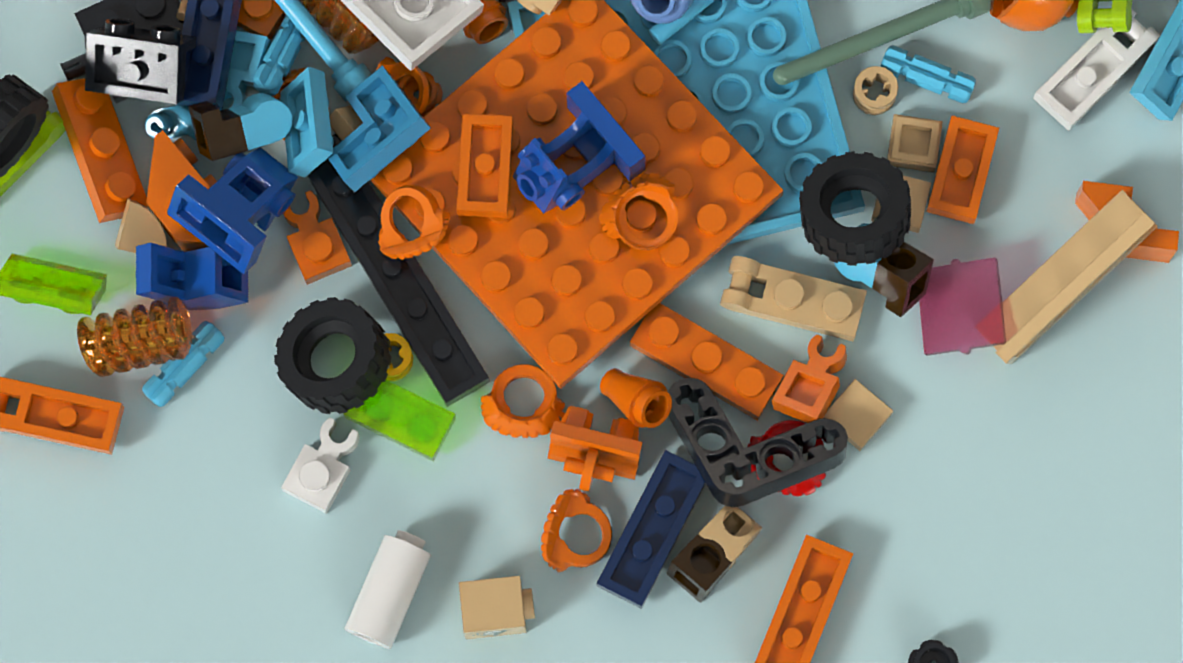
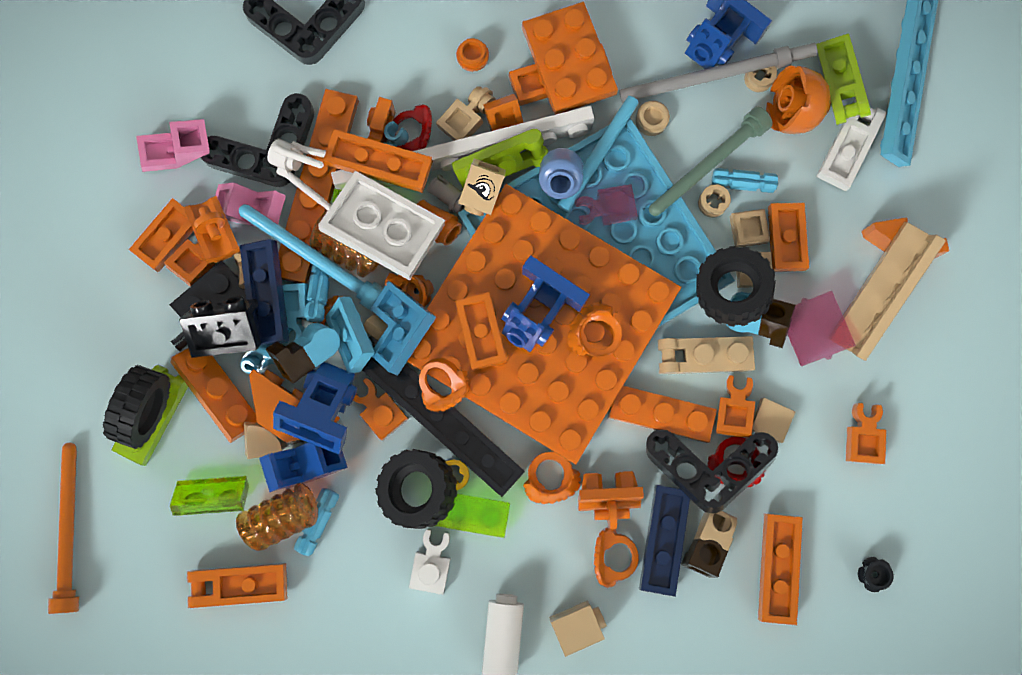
camera: 20 degrees left, 5 degrees up
orange cone [600,368,672,428] -> none
none -> clear pink plate [575,184,638,226]
none -> orange plate [846,403,886,464]

